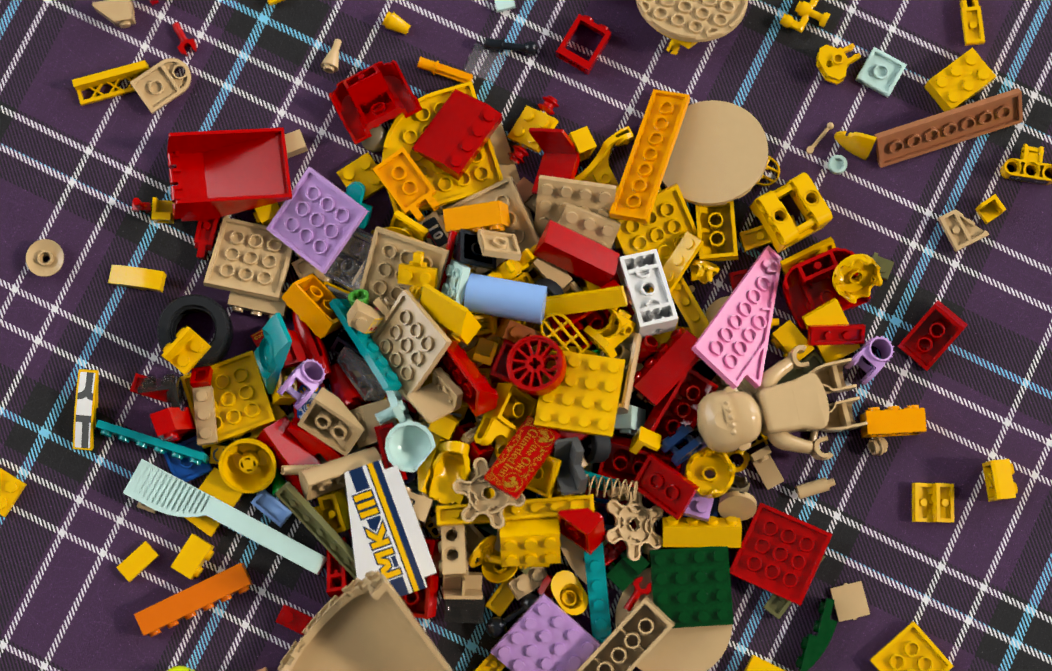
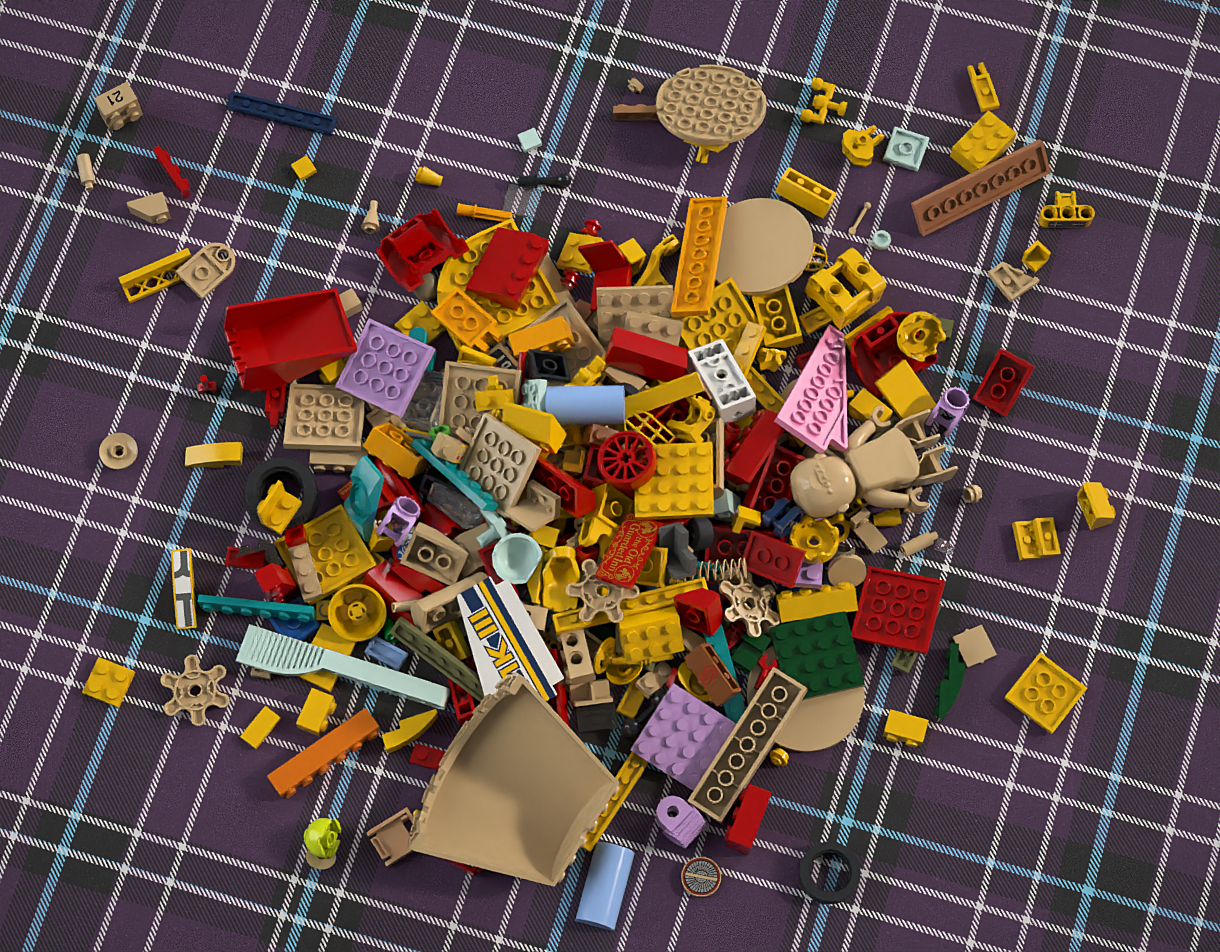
camera: 15 degrees left, 10 degrees down
yellow panel [151,197,174,224] -> none
red bar [172,22,197,57] -> none
tan tile [477,229,522,261] -> none
red window [556,14,612,75] -> none
red tile [807,324,866,346] -> none
yellow brick [834,131,877,160] -> none
light orange brick [860,405,927,438] -> none
none -> tan plate [161,655,230,726]
none -> yellow slope [382,709,438,754]
none -> dark orange brick [684,642,742,706]
none -> yellow brick [775,167,837,219]
none -> yellow cone [873,508,902,526]
none -> clear tile [934,537,954,555]

